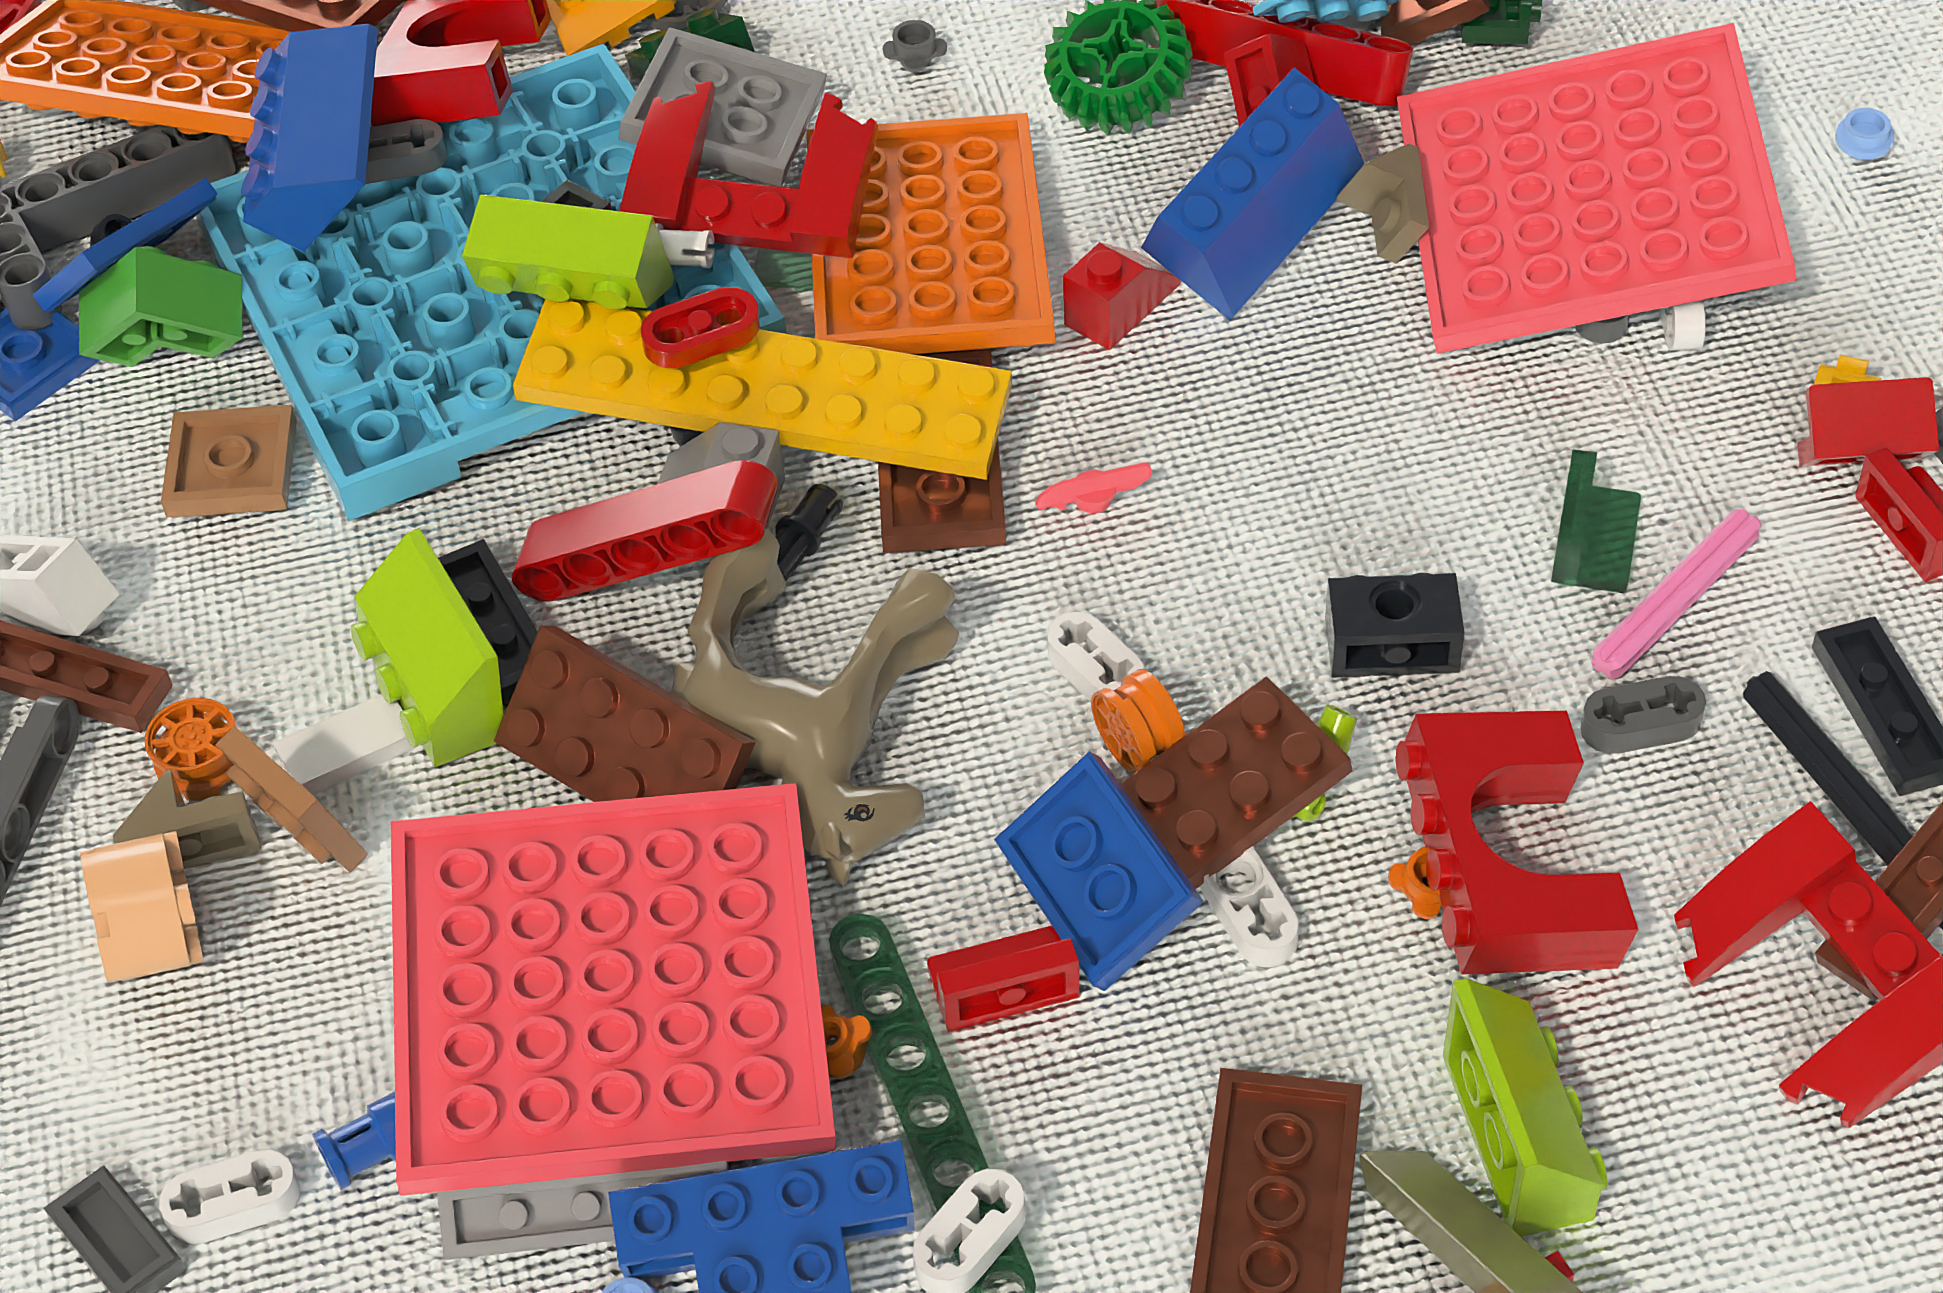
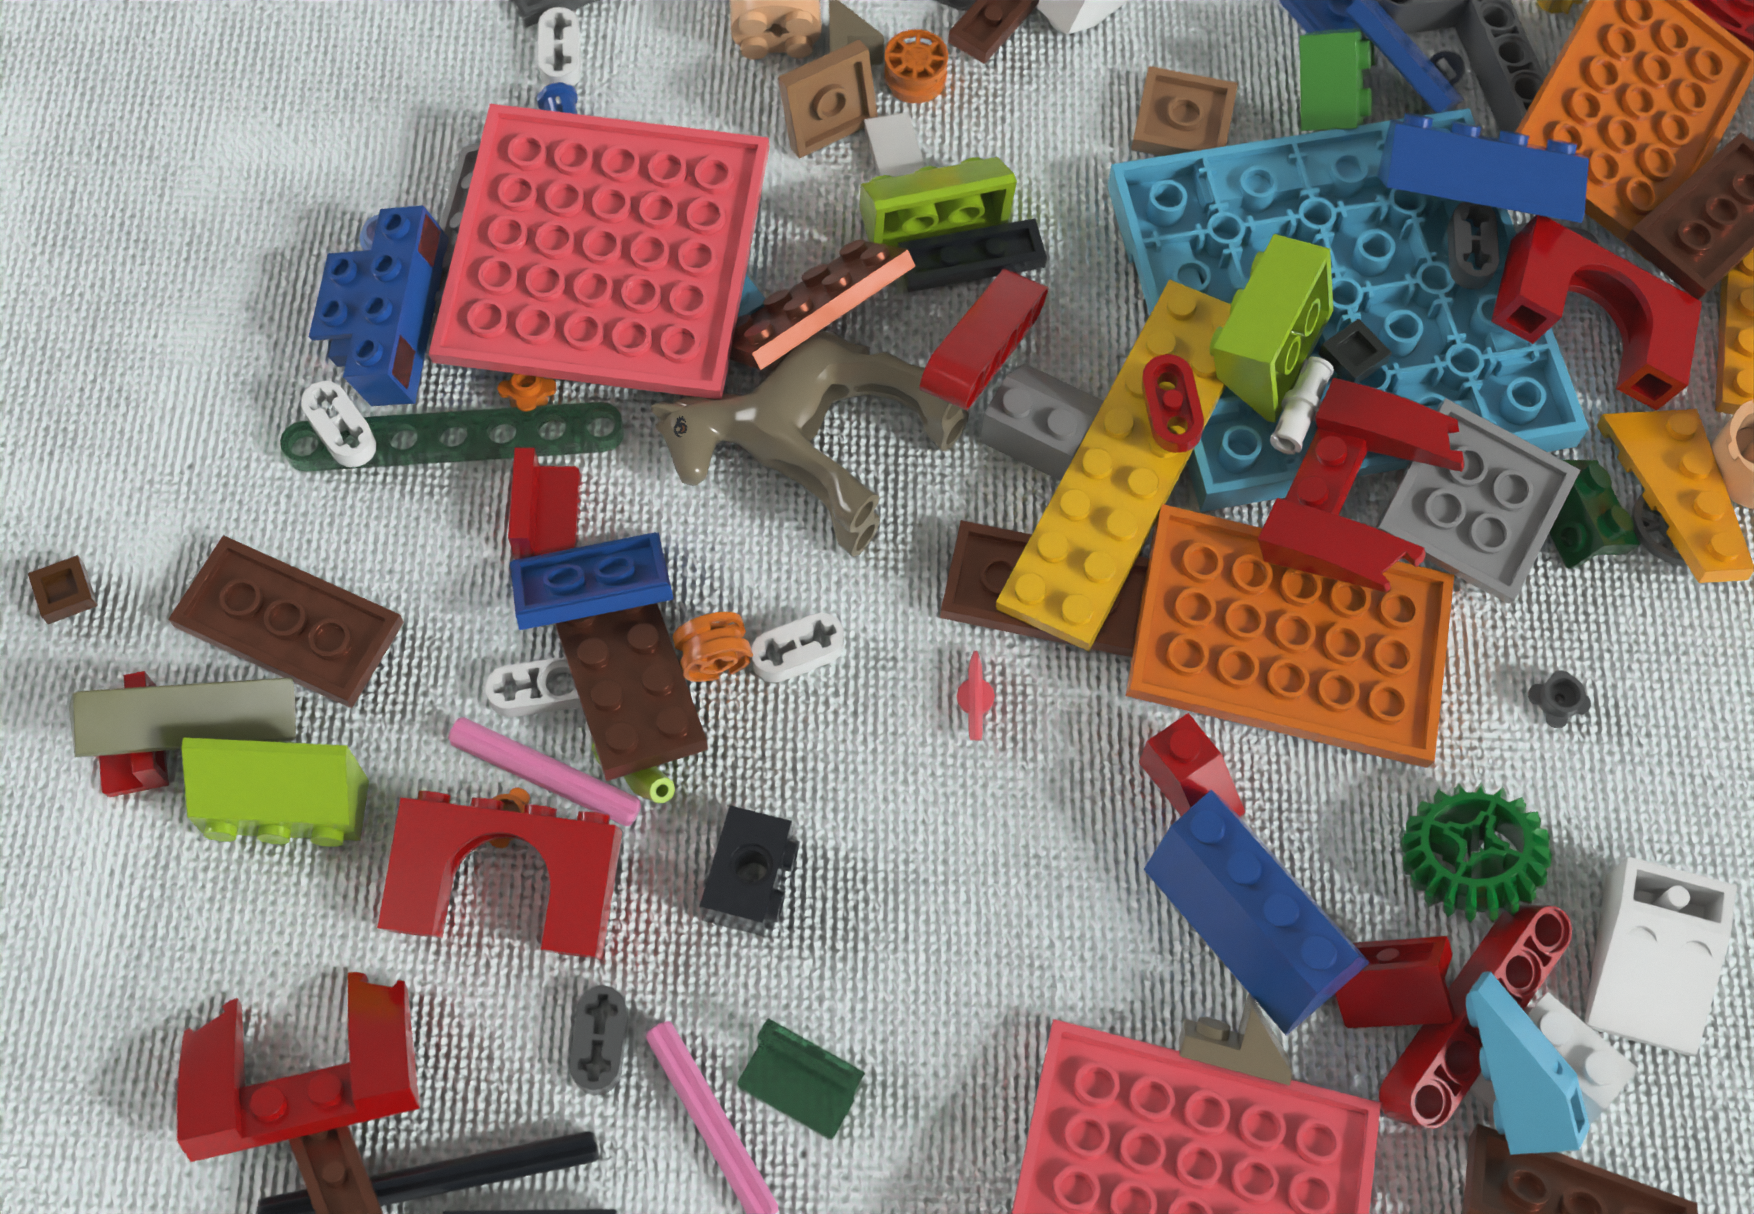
camera: 100 degrees right, 15 degrees up
black axle [775,484,843,581] -> none
none -> bright pink axle [448,717,641,826]

